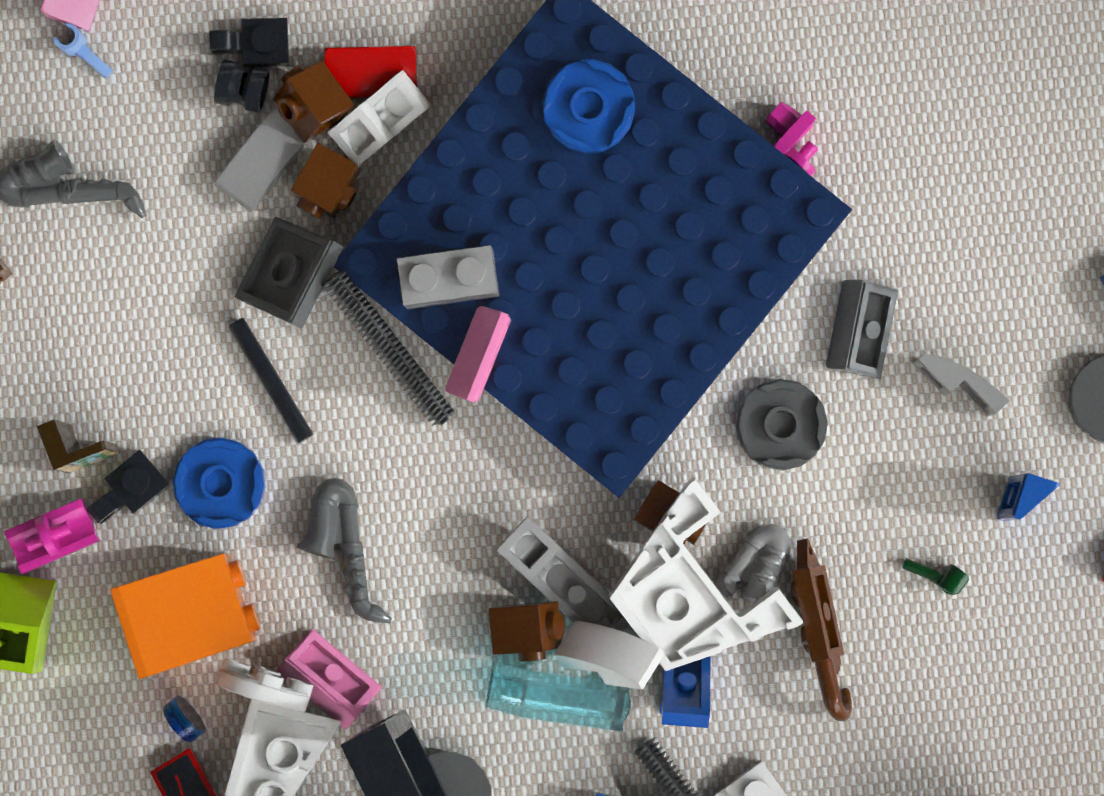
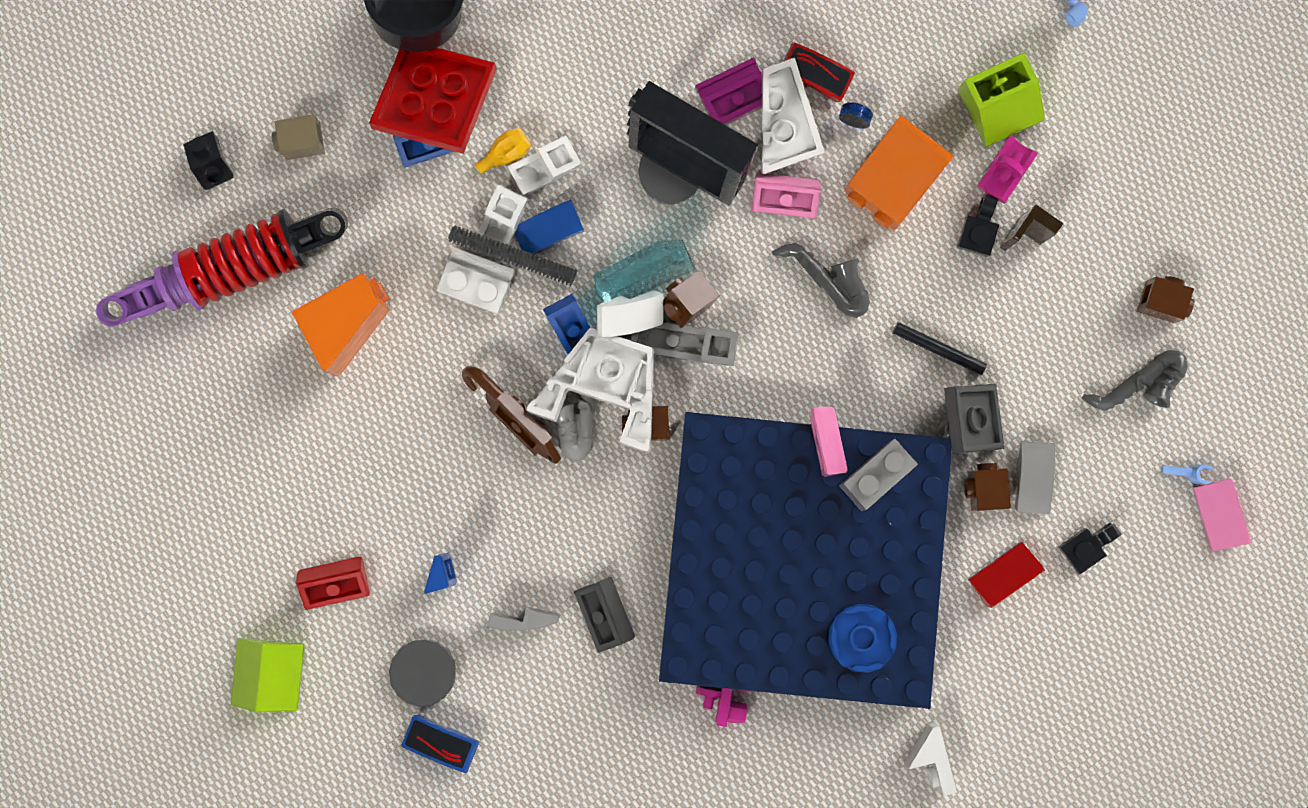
camera: 150 degrees right, 0 degrees up
blue tile [173,438,266,529] -> none
black wheel [214,59,270,113] -> none
white tile [217,658,314,712] -> none
reddish brown brick [273,61,354,143] -> none
dark grey axle [323,269,454,426] -> none
white slope [328,70,432,166] -> none
dark grey tile [735,379,828,471] -> none
dark green hand [902,558,969,595] -> none

